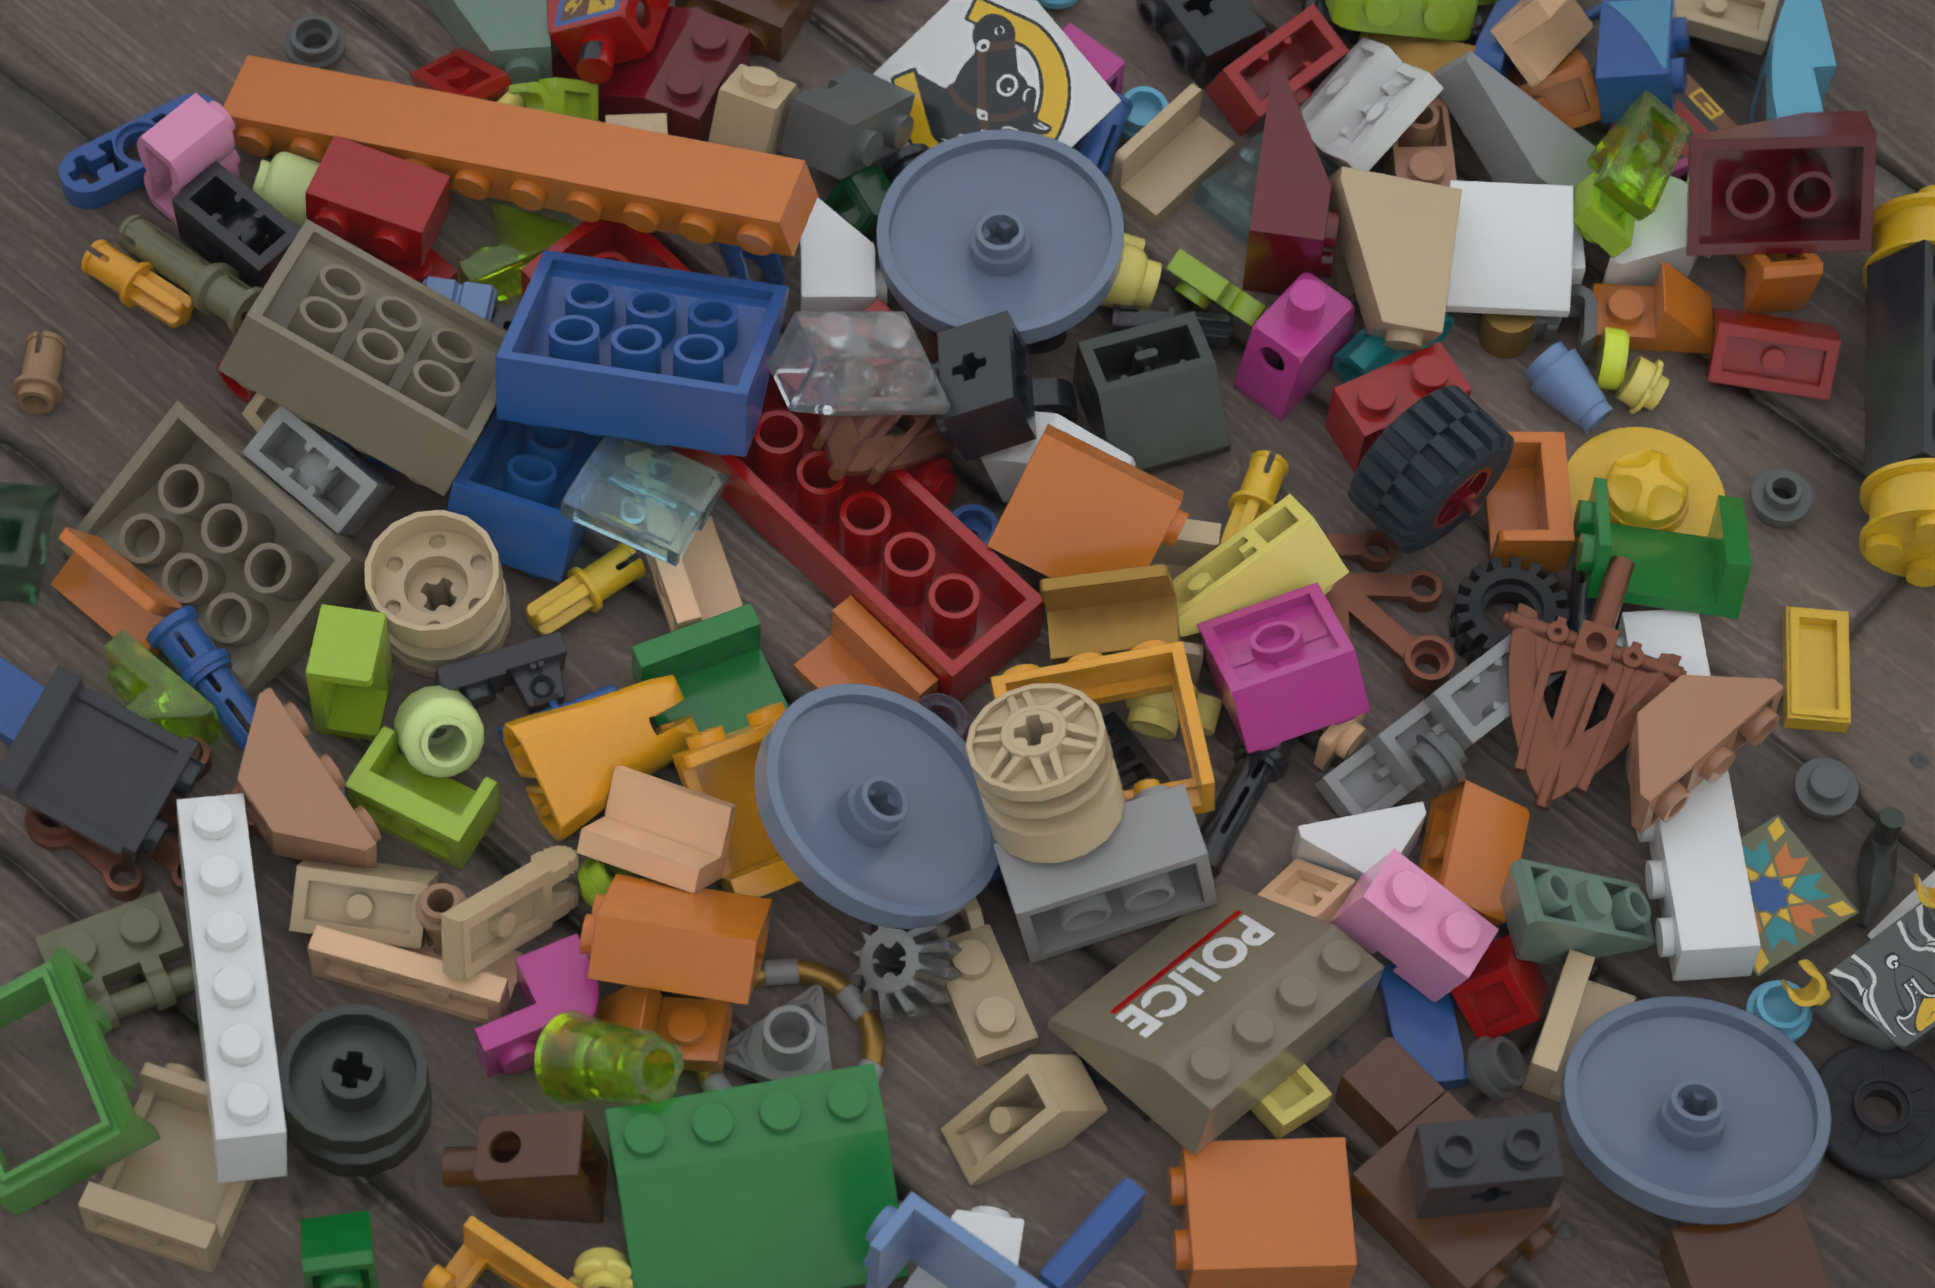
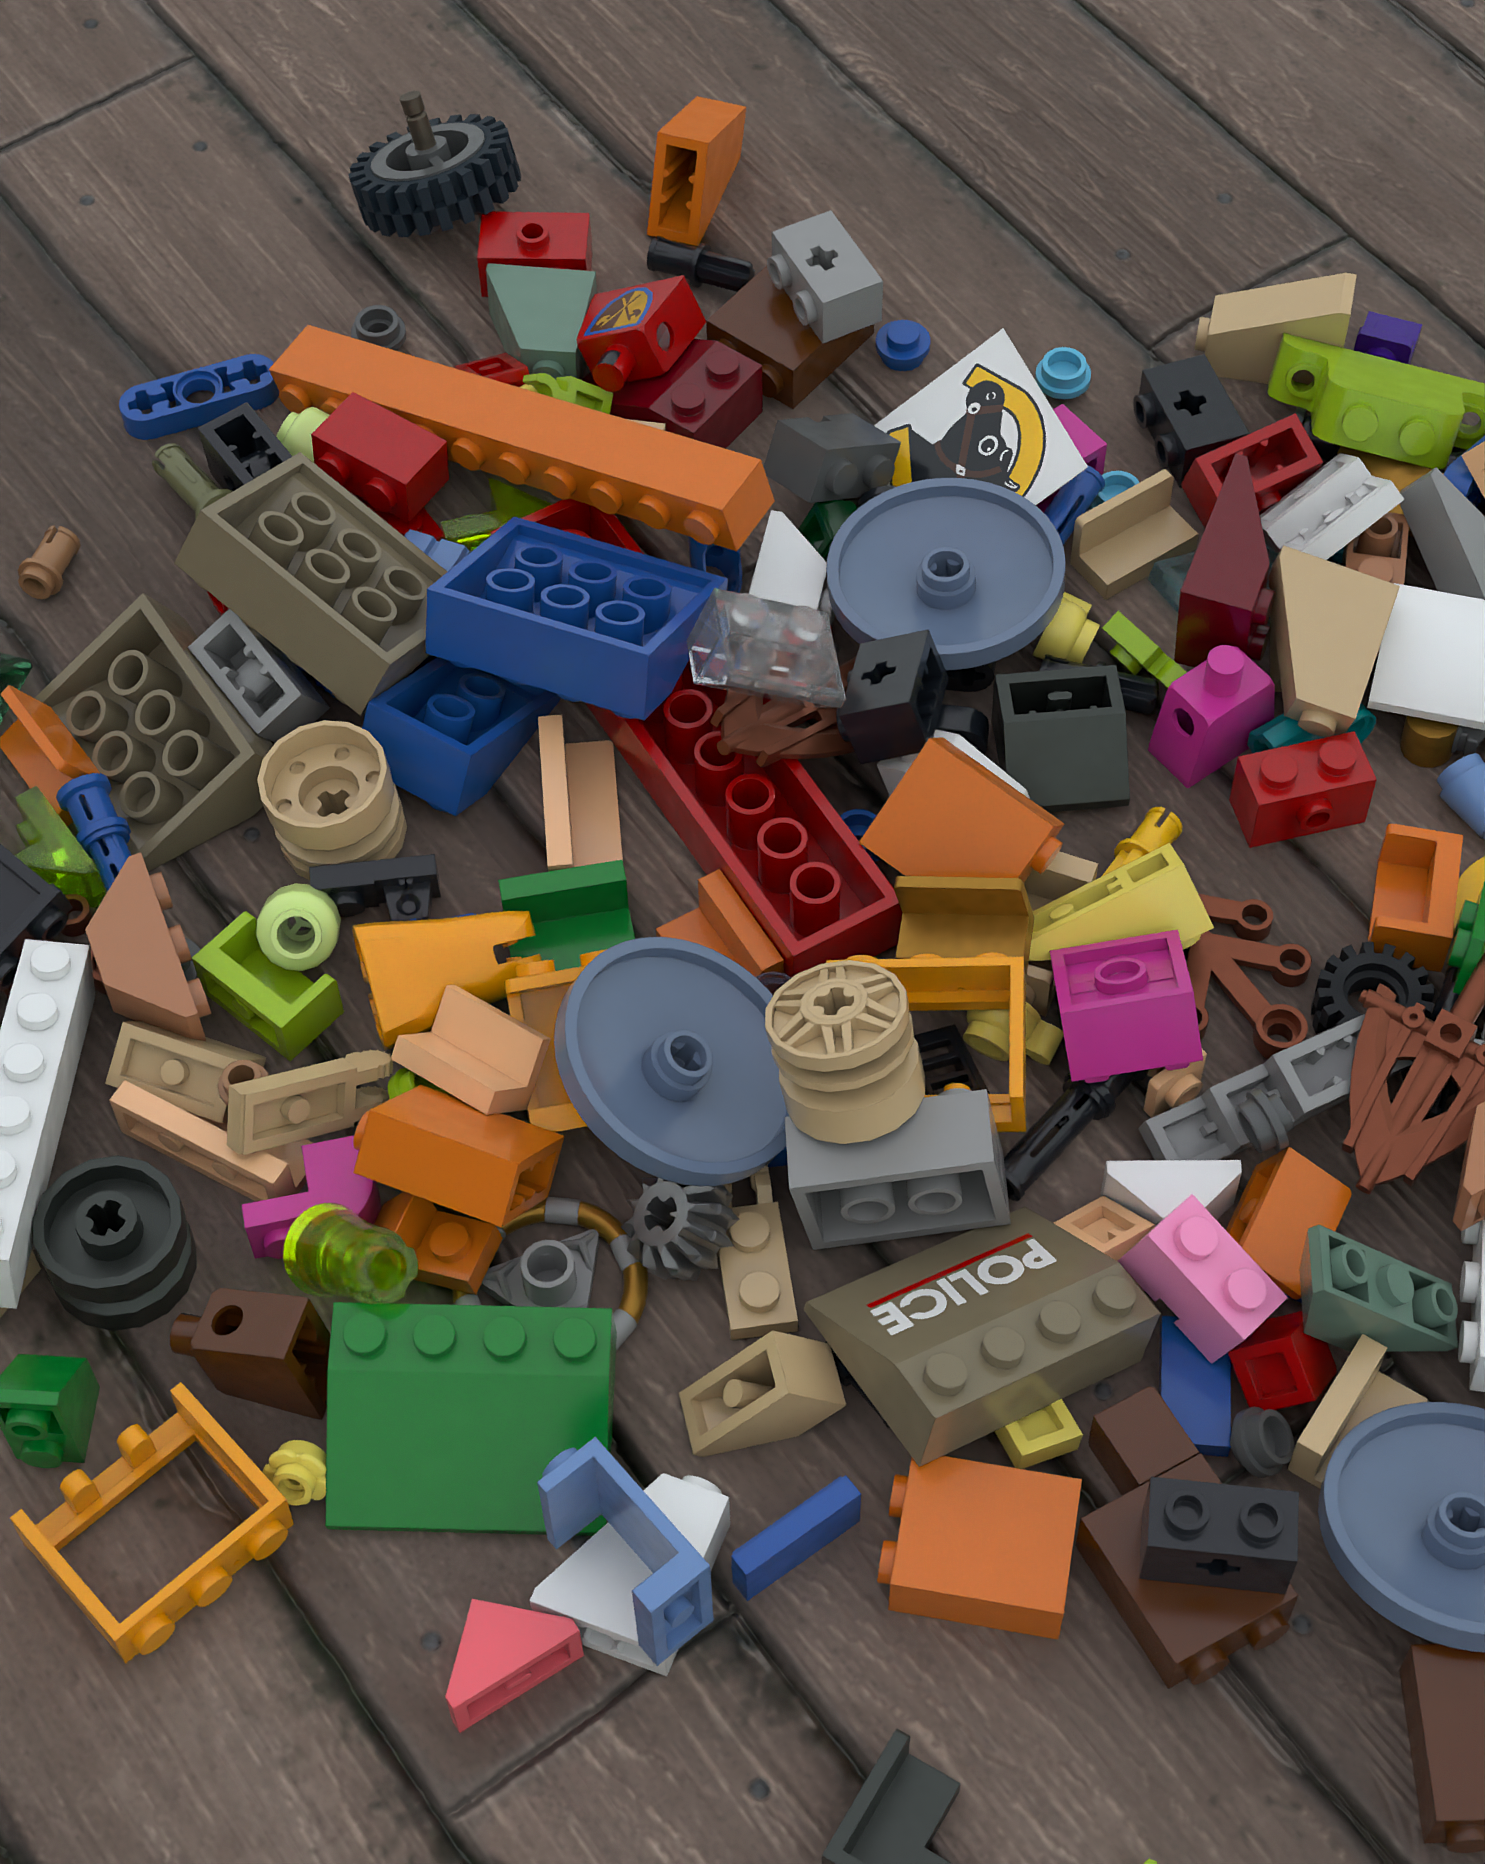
camera: 20 degrees right, 5 degrees down
light orange axle [81,239,194,328] -> none
bright pink brick [137,93,241,225] -> none
lime panel [306,604,394,741] -> none
yellow axle [524,541,646,636] -> none
clear light blue slope [560,436,729,567] -> none
tan slope [708,64,800,155] -> none
red plate [907,455,957,507] -> none
black wheel [1348,385,1514,553] -> none

